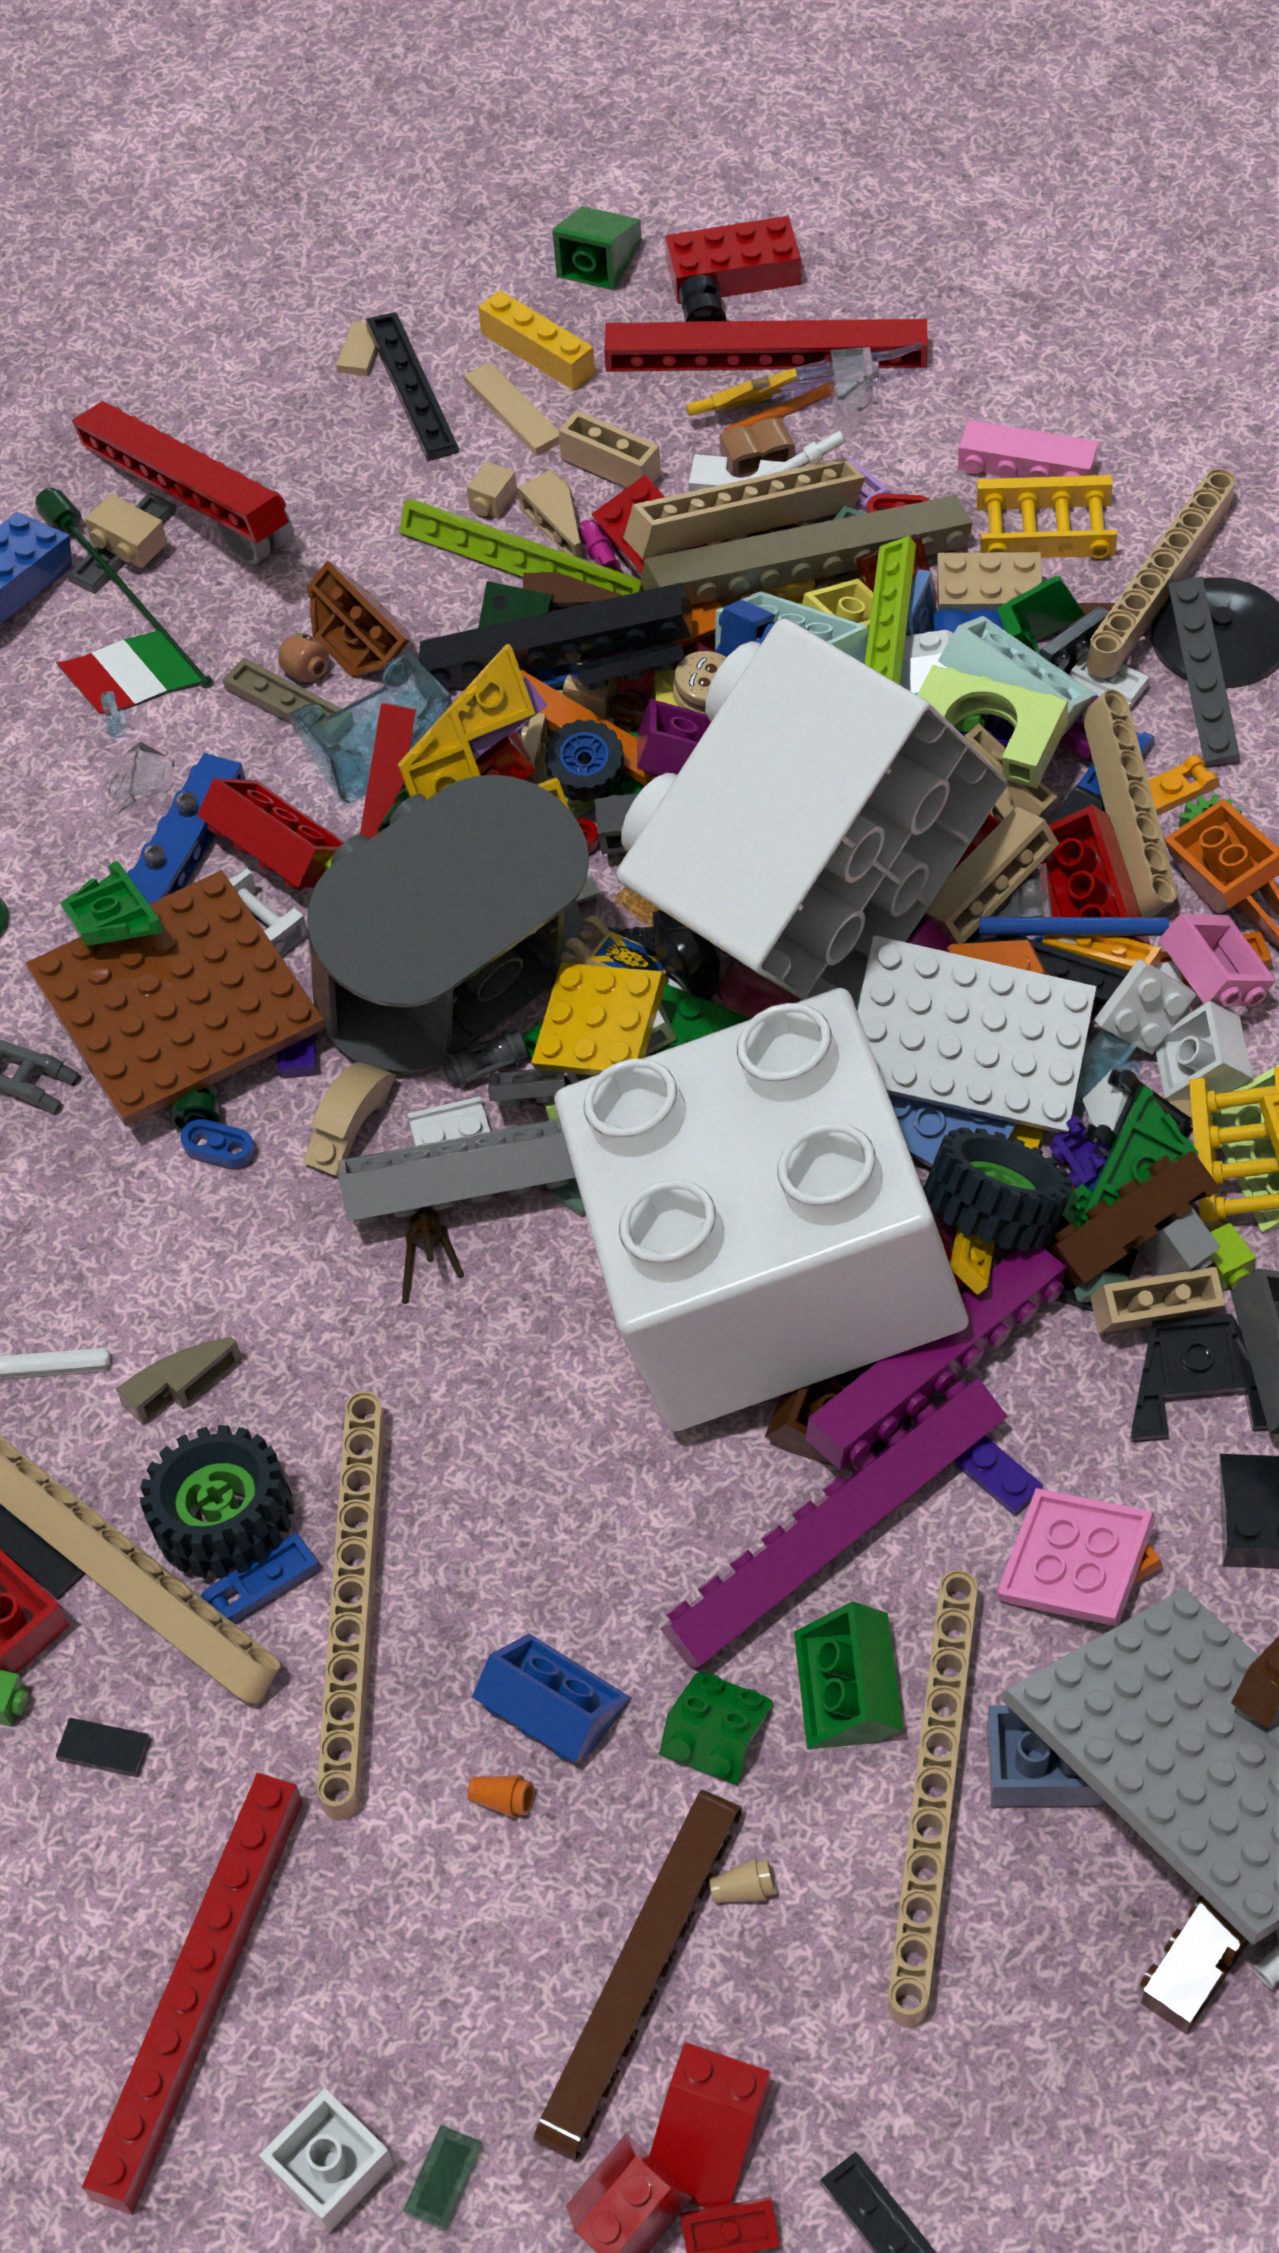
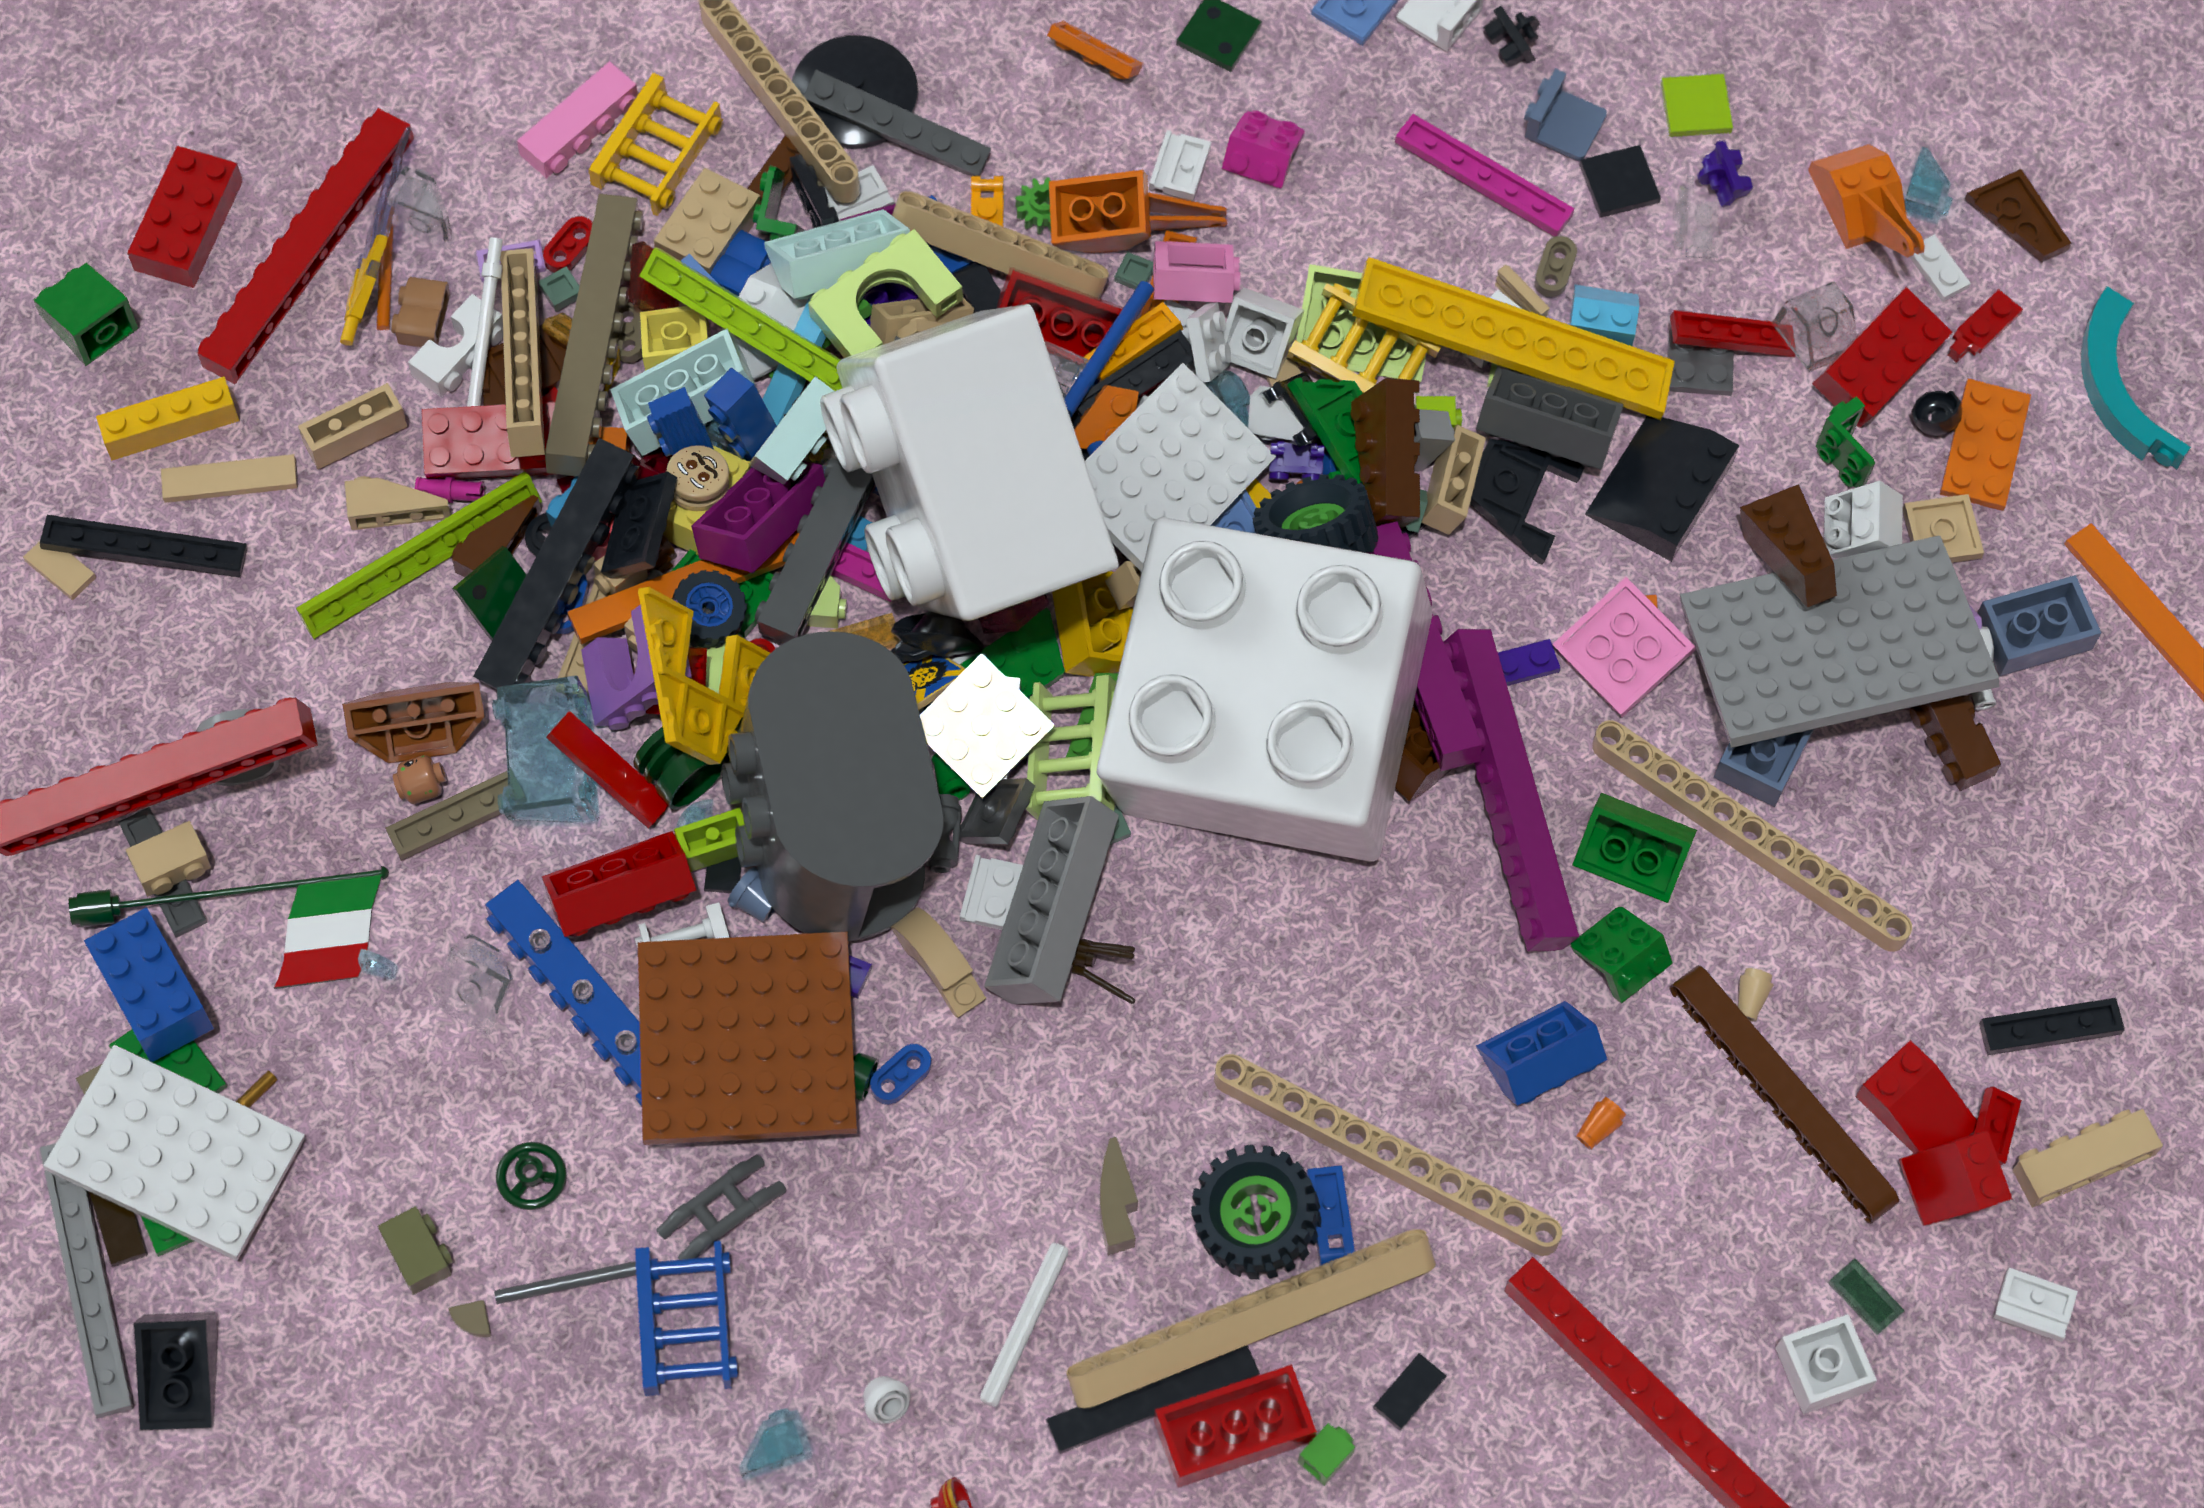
camera: 70 degrees left, 10 degrees up
green wing [60,860,164,946] -> none
tan brick [467,461,518,519] -> none
black wheel [679,275,726,322] -> none

